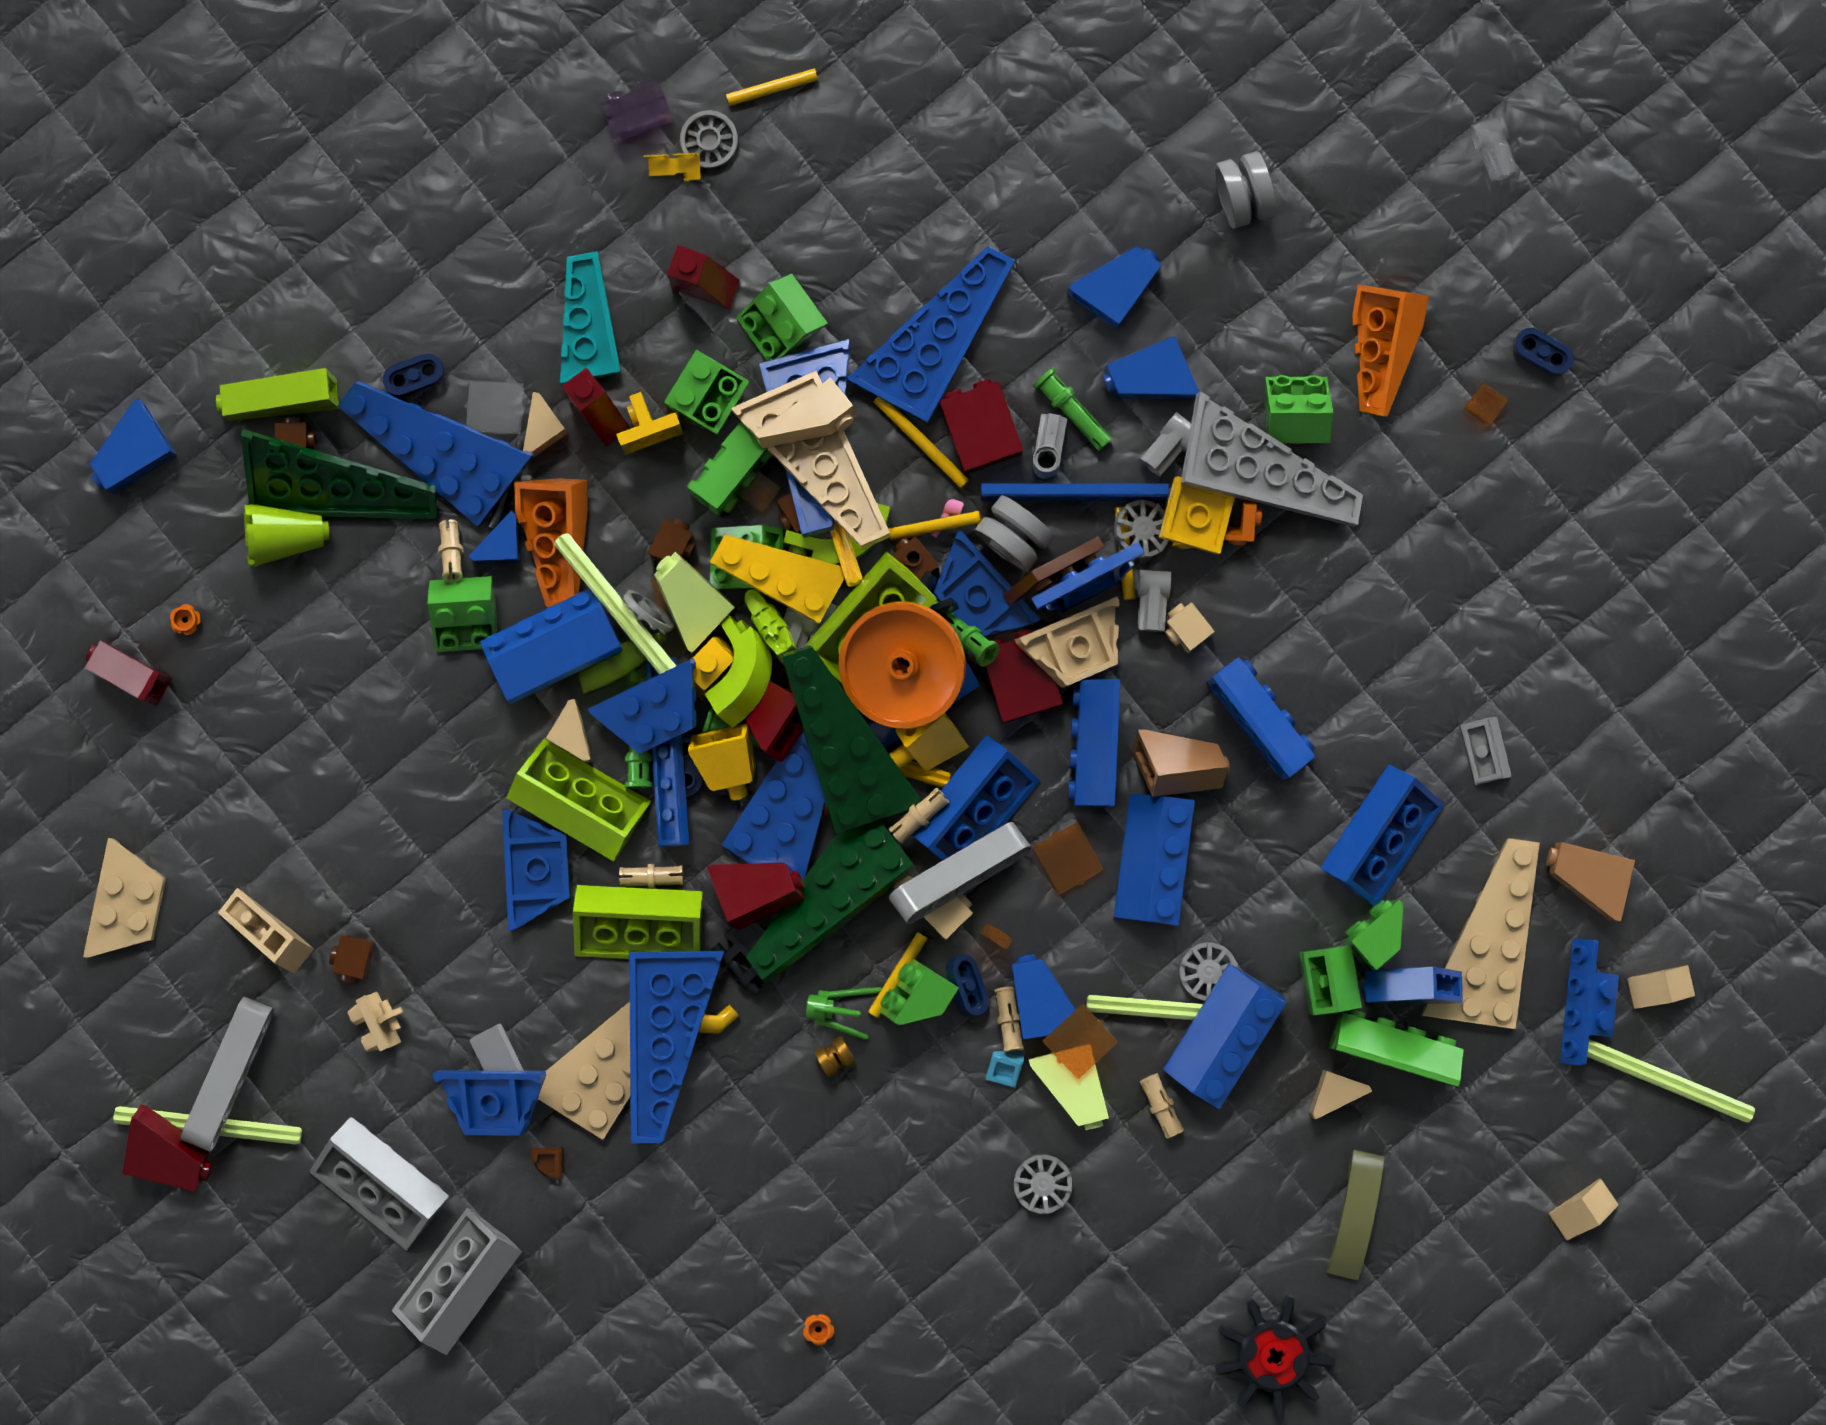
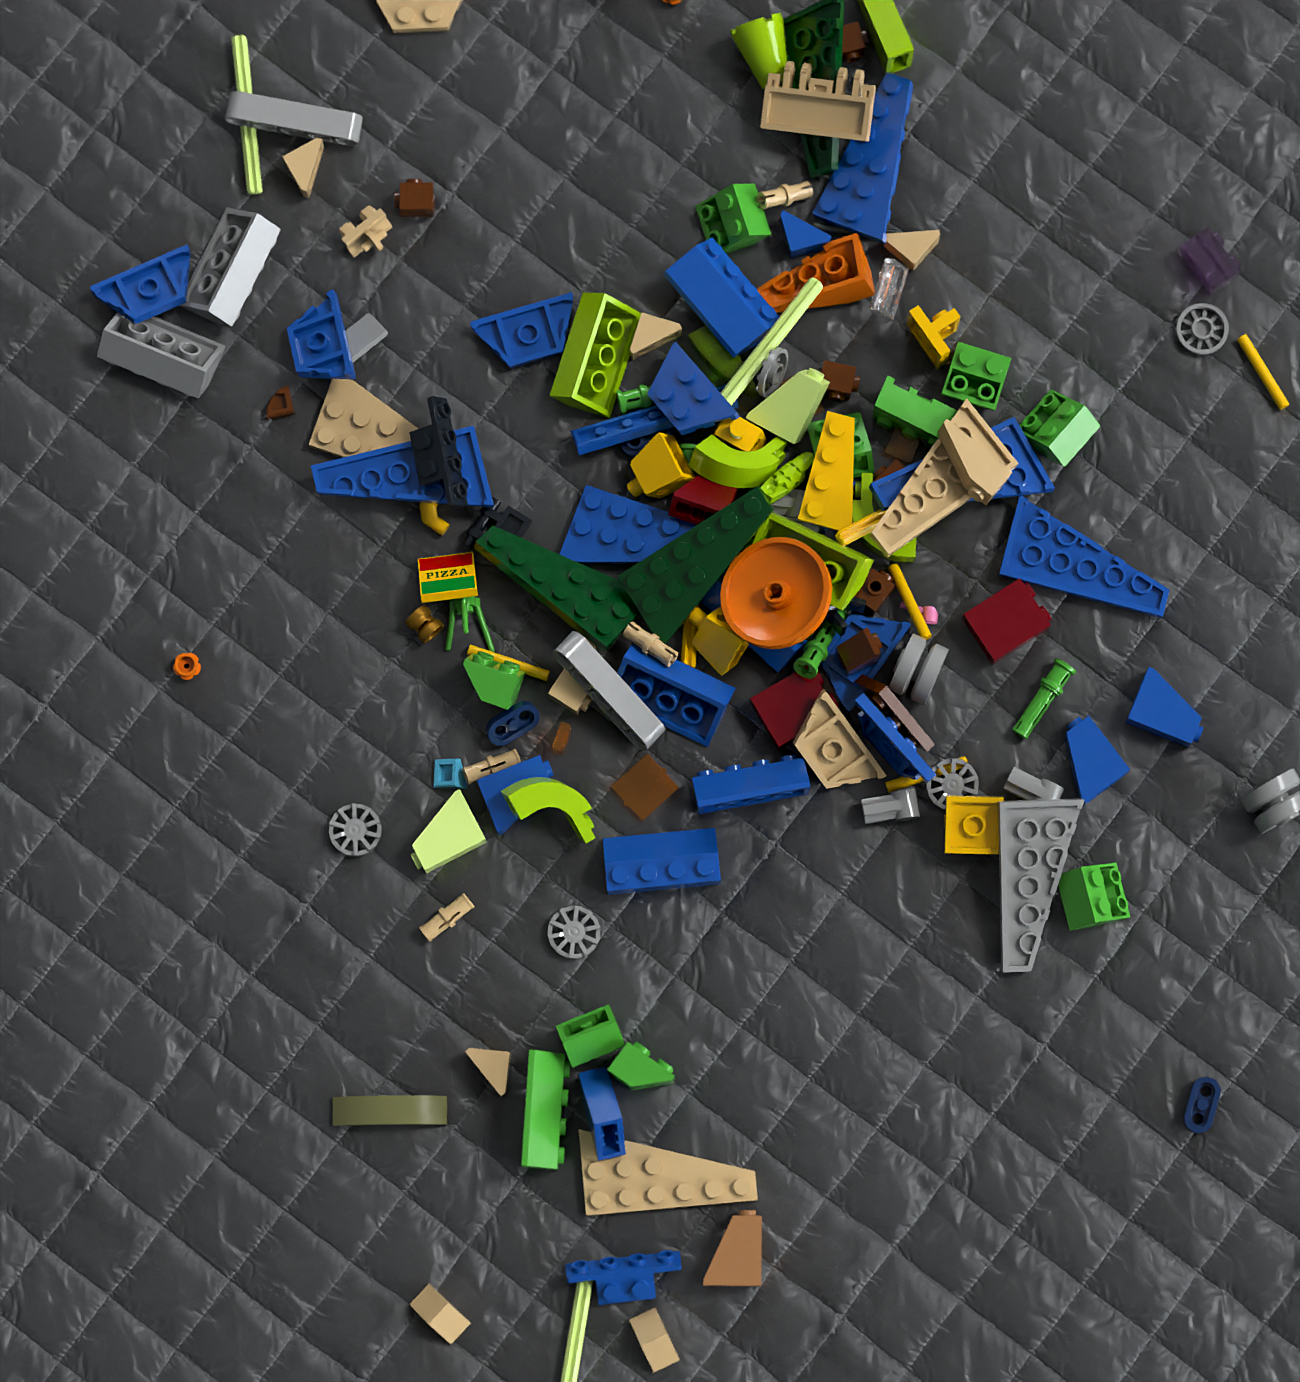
camera: 85 degrees right, 5 degrees down
dark red slope [122,1105,212,1192] -> none
tan slope [218,888,314,974] -> none
dark blue plate [383,353,445,397] -> none
clear piece [465,380,526,435] -> none
teal wing [560,251,622,385] -> none
dark red slope [561,367,631,447] -> none
lime slope [573,885,703,959] -> none
tan pin [619,864,683,889] -> none
yellow piece [644,153,701,181] -> none
dark red slope [667,245,740,310] -> none
dark red slope [707,863,805,930] -> none
yellow bar [873,397,969,488] -> none
blue tile [981,483,1169,501] -> none
light grey piece [1032,413,1067,479] -> none
clear orange piece [1042,1004,1118,1080] -> none
yellowish green axle [1086,995,1203,1020] -> none
medium nougat slope [1132,729,1230,797] -> none
blue slope [1163,963,1287,1109] -> none
tan brick [1165,602,1215,654] -> none
blue slope [1207,657,1315,781] -> none
black gear [1214,1295,1336,1418] -> none
orange bracket [1224,499,1262,545] -> none
blue slope [1320,764,1445,906] -> none
orange wedge [1352,284,1429,417] -> none
light grey slope [1461,717,1511,785] -> none
clear orange tile [1464,382,1508,426] -> none
none -> blue wing [90,245,191,324]
none -> tan slope [283,138,324,198]
none -> black bracket [409,396,468,507]
none -> tile [418,552,478,603]
none -> lime arch [500,777,596,844]
none -> tan hinge [760,61,876,141]
none -> reddish brown slope [835,628,882,677]
none -> clear plate [869,258,909,321]

